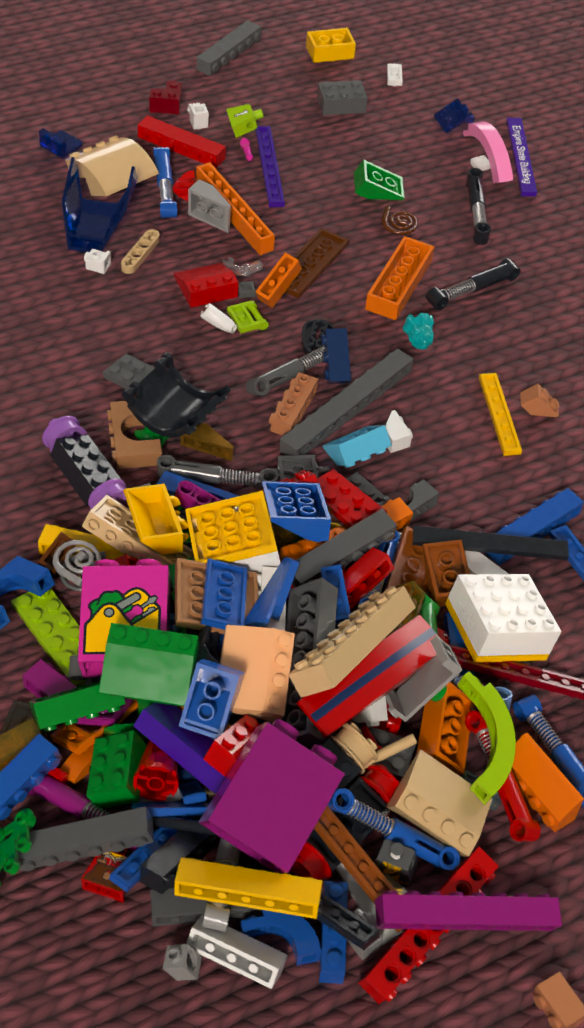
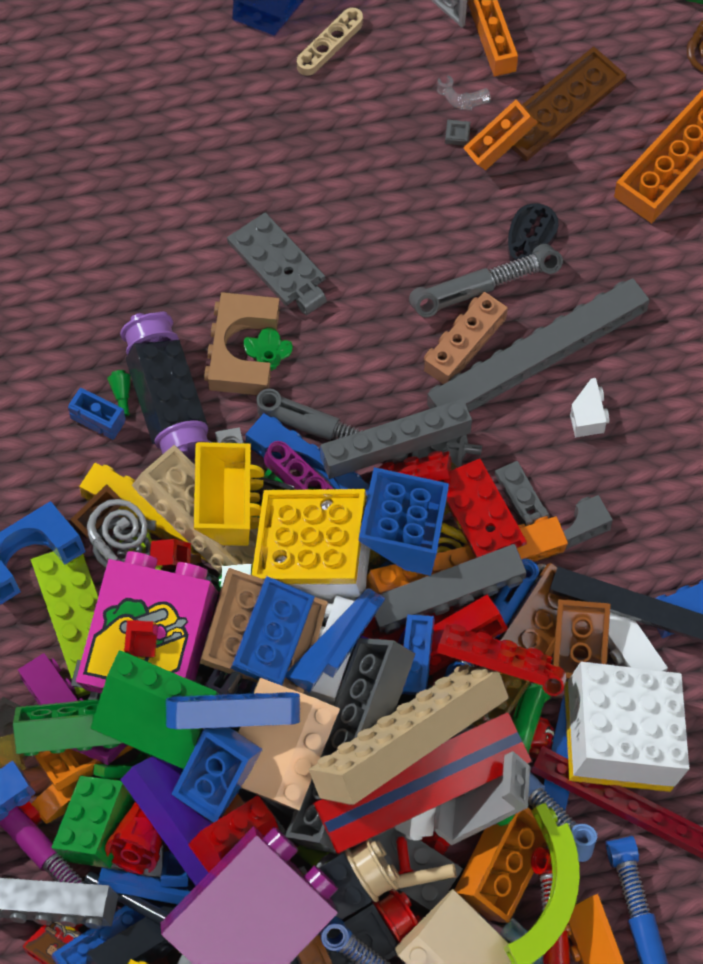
camera: 20 degrees right, 15 degrees up
white brick [84,249,111,274] -> none
black hinge [122,352,231,438] -> none
red slope [174,263,238,308] -> none
pearl gold slope [180,422,234,461] -> none
white piece [200,303,237,334] -> none
lime plate [227,300,269,334] -> none
dark blue brick [321,328,351,385] -> none
medium azure slope [322,425,392,468] -> none
teal hair [402,313,434,350] -> none
none -> blue brick [68,388,126,440]
none -> green cone [107,370,131,416]
none -> red panel [124,620,158,658]
none -> beam [166,692,300,729]
none -> dark grey brick [320,398,472,479]
none -> red hinge [437,624,566,696]

